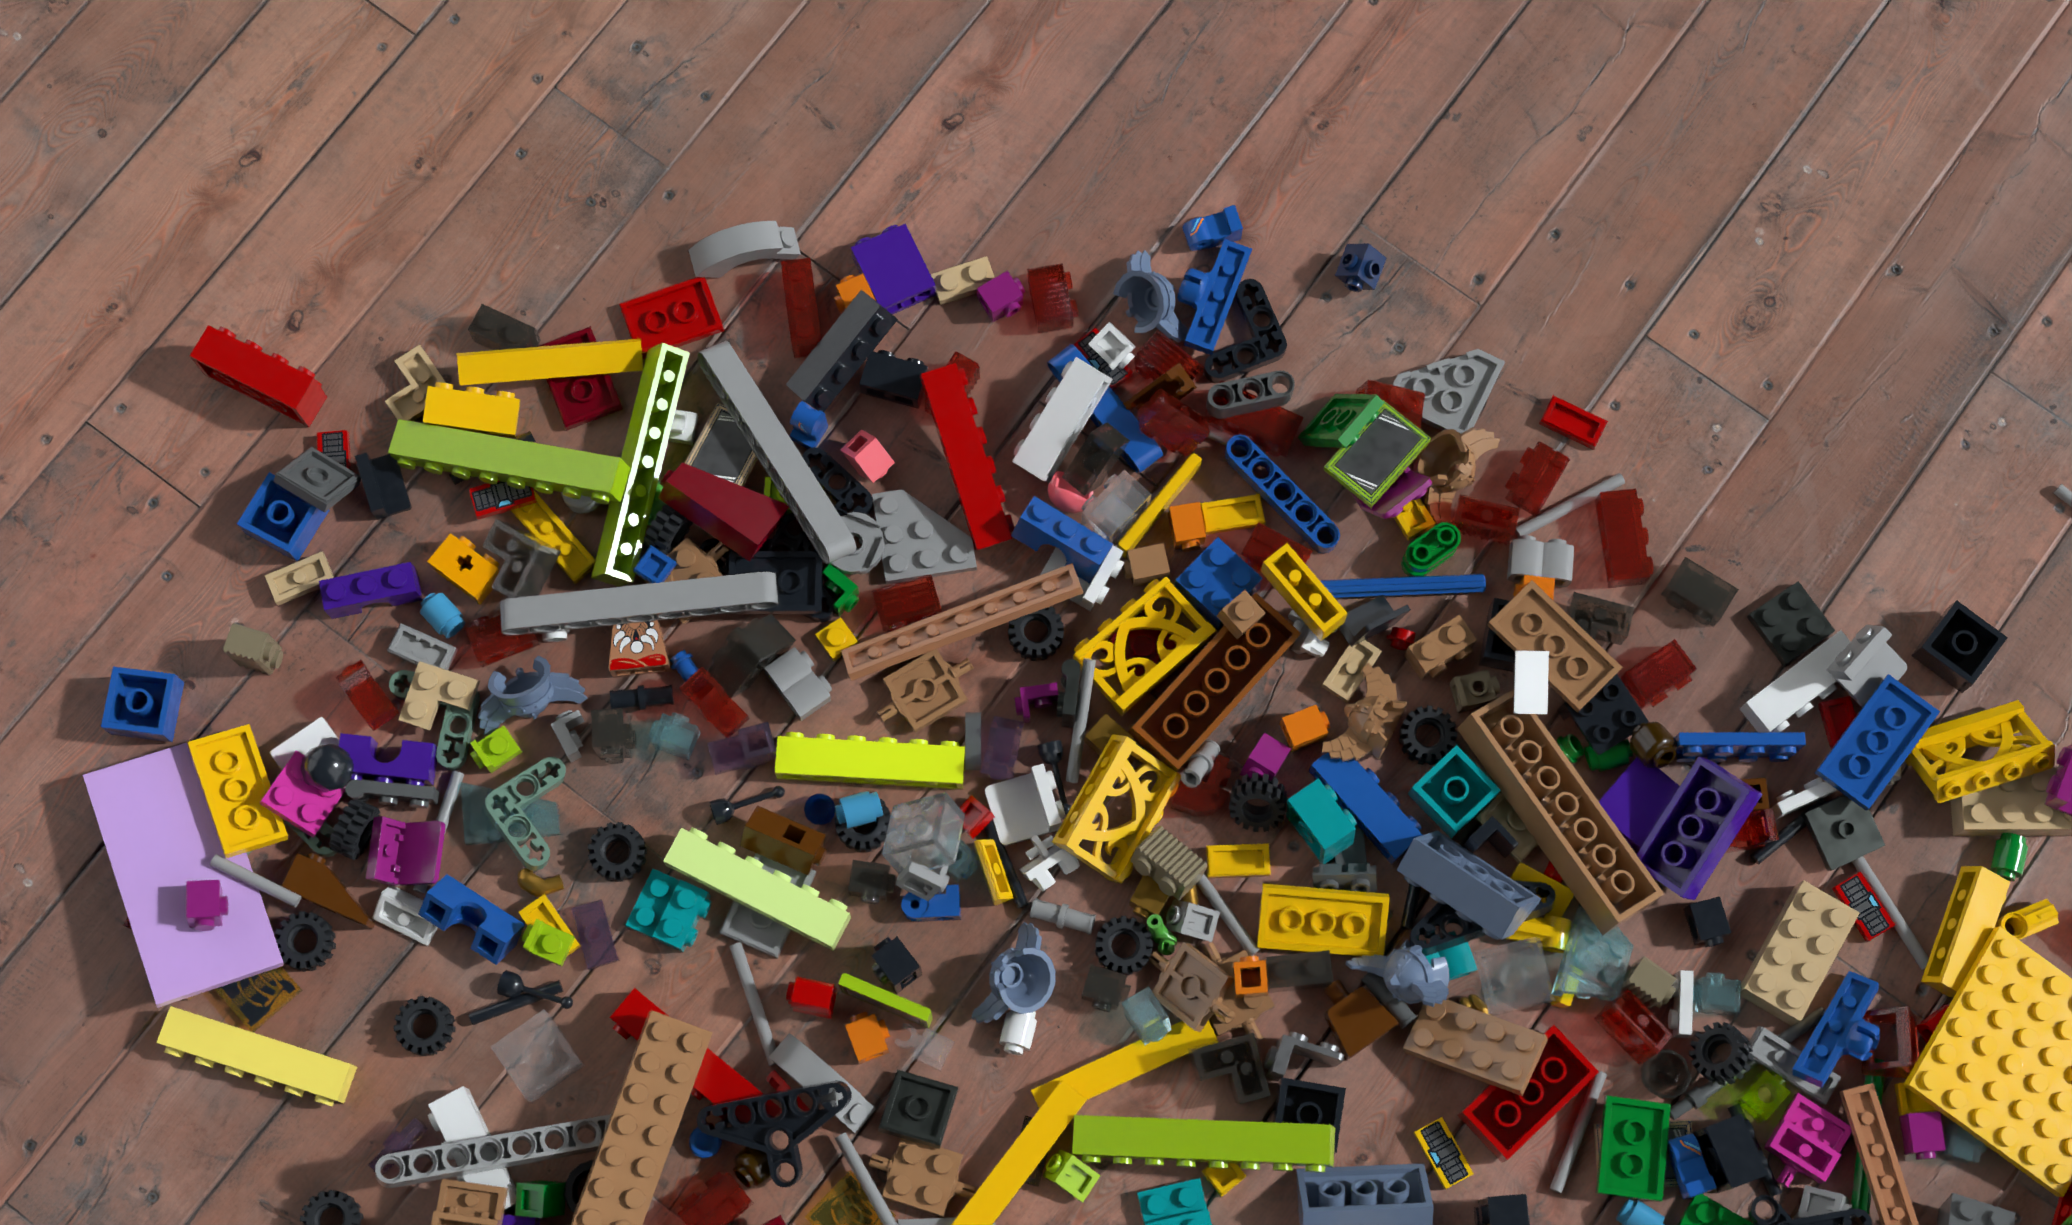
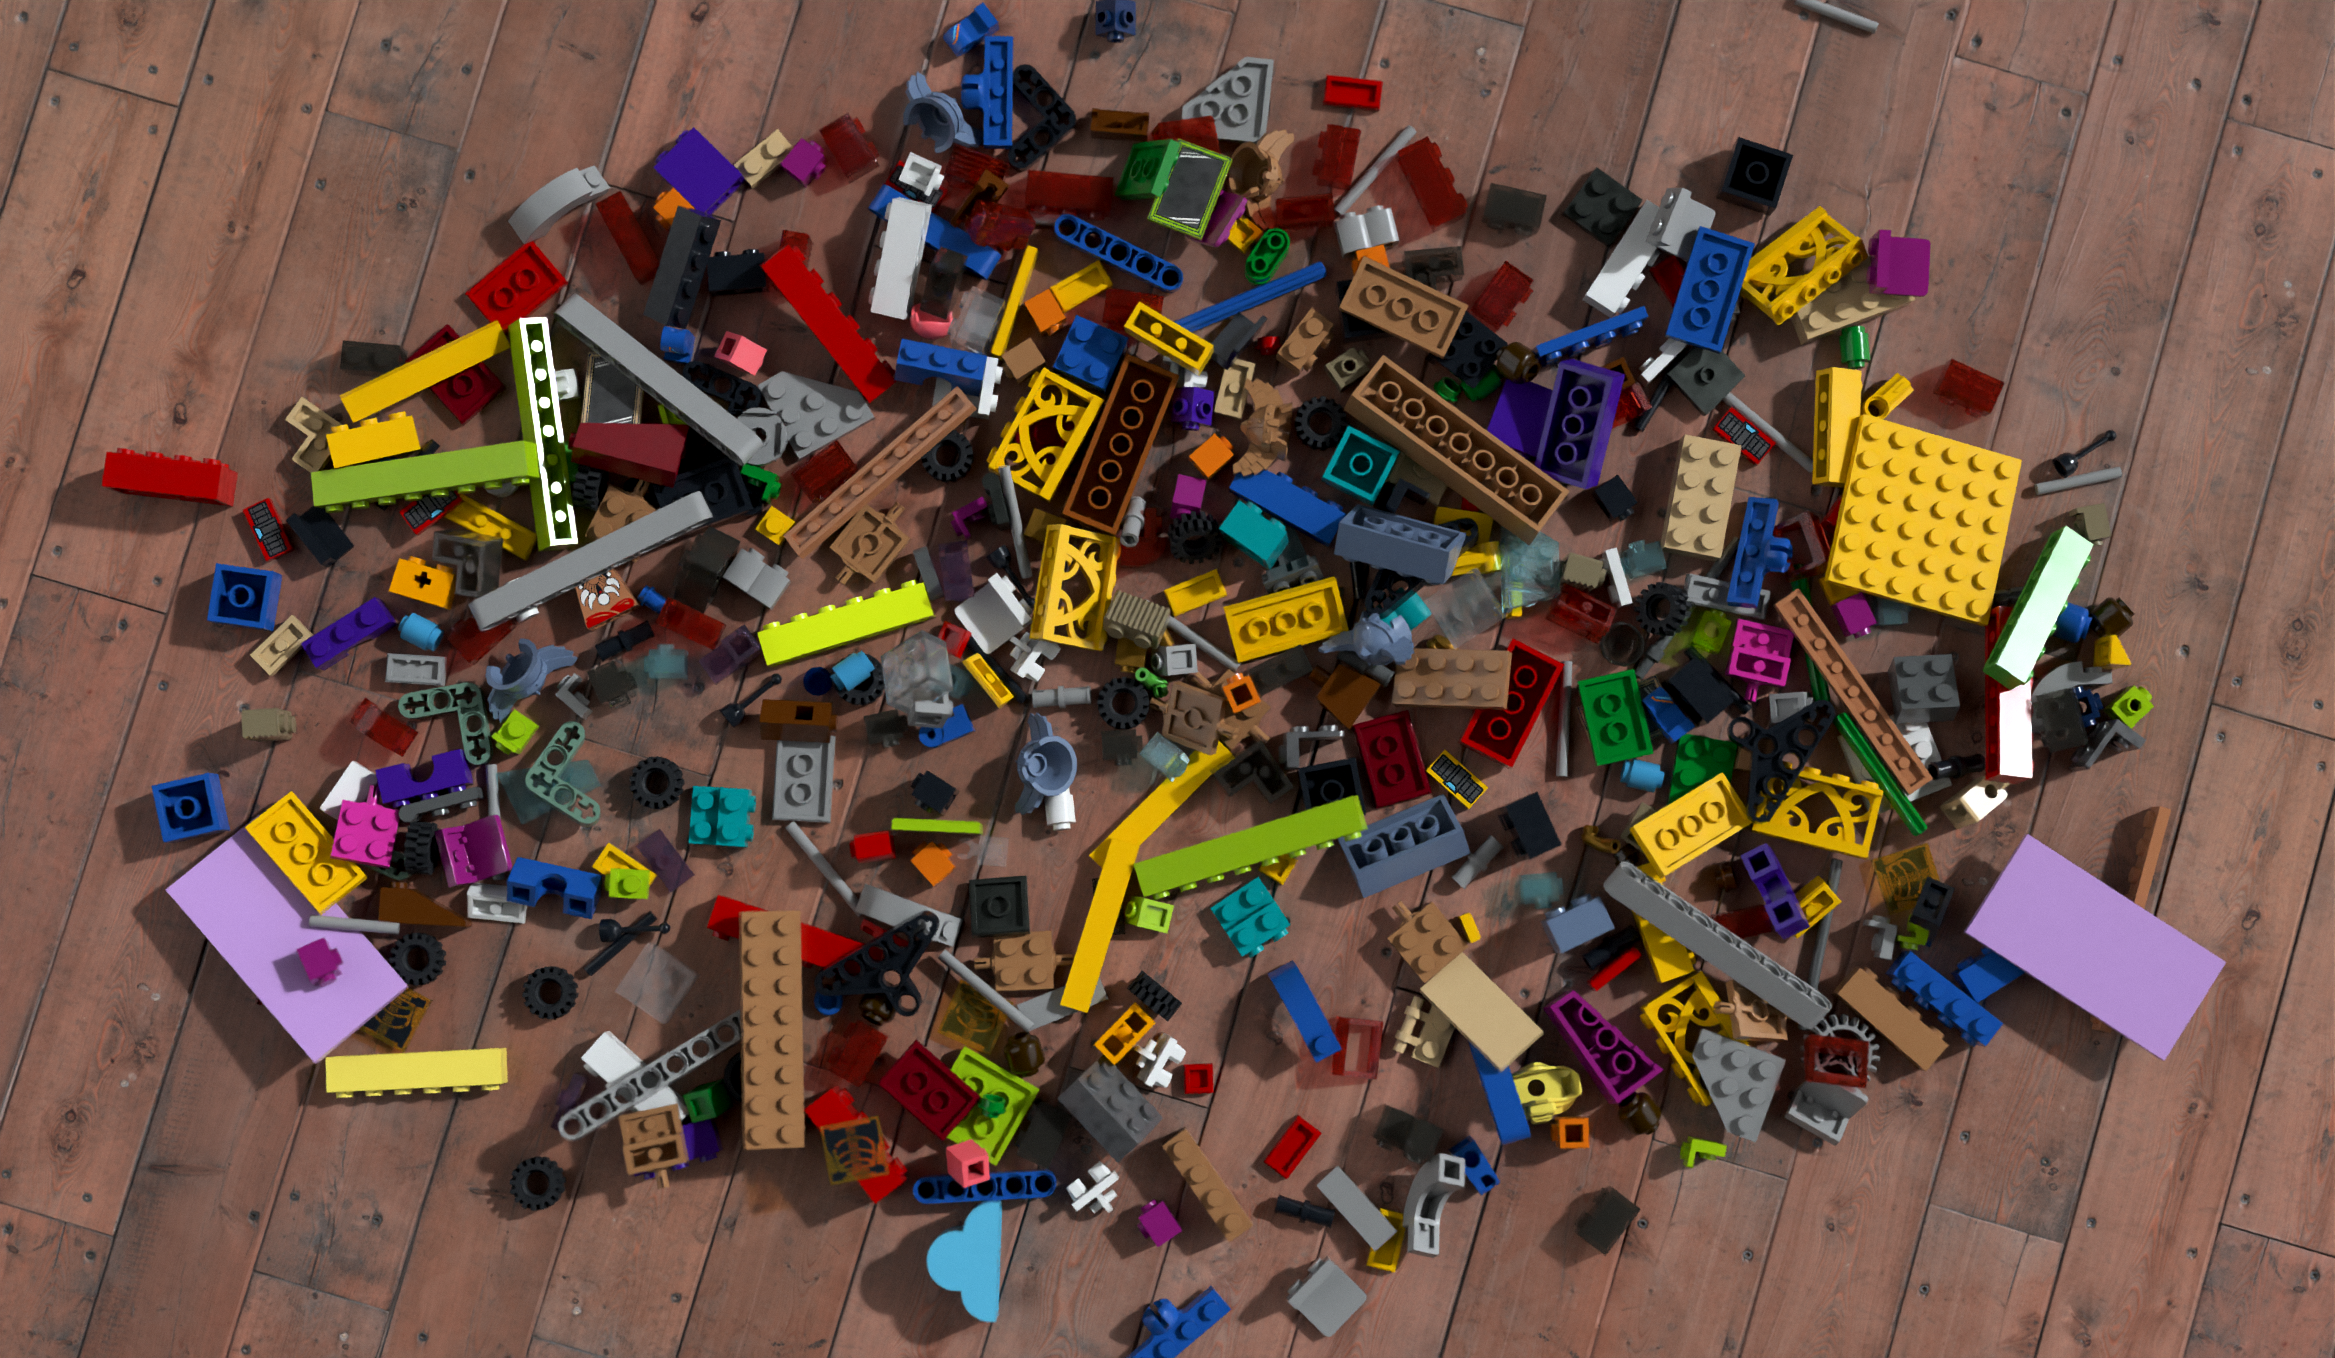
camera: 20 degrees left, 10 degrees up
dark grey tile [274,447,361,512] -> none
black hair [300,744,354,792] -> none
tan plate [398,661,480,731] -> none
pearl gold arm [517,868,565,897] -> none
blue tile [633,545,677,584] -> none
yellowish green brick [663,827,851,951] -> none
dark grey beam [1206,371,1295,419] -> none
medium nougat brick [1217,590,1266,639] -> none
white slope [1514,650,1549,714] -> none
none -> reddish brown hinge [1090,108,1150,142]
none -> dark purple brick [1171,387,1214,431]
none -> dark red tile [1352,710,1432,808]

